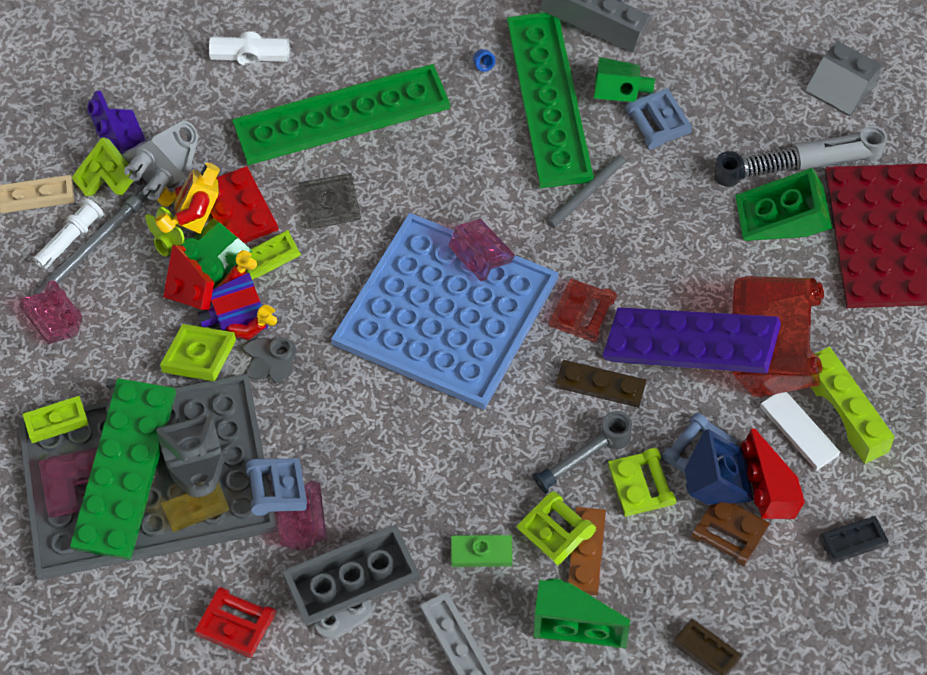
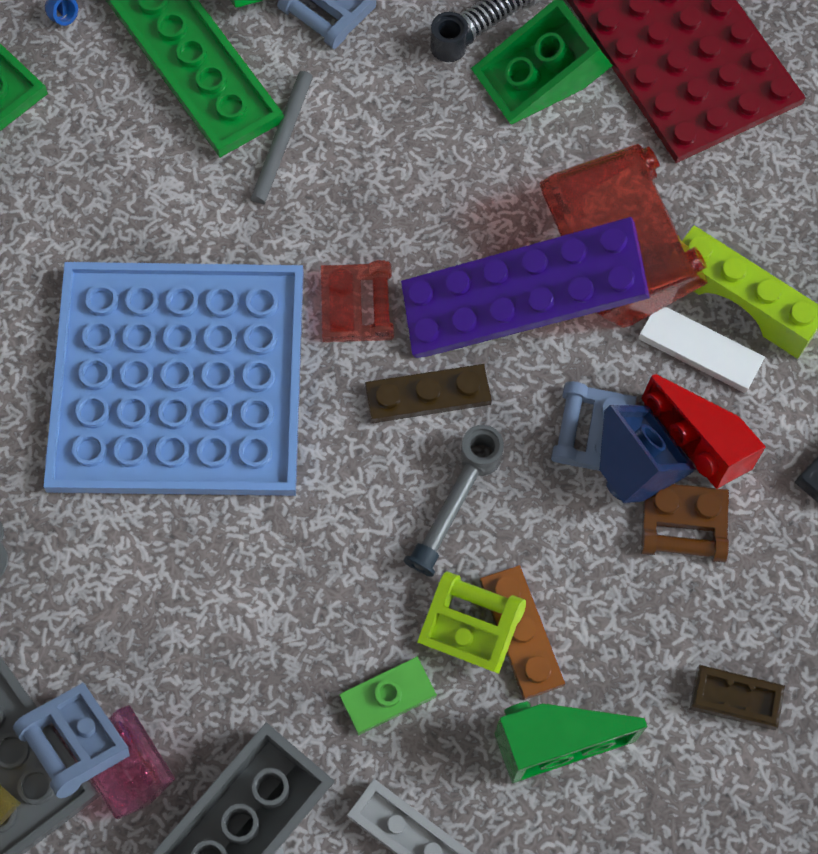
camera: 30 degrees left, 10 degrees up
clear pink bracket [448,219,515,281] -> none
lime plate [608,448,677,517] -> none

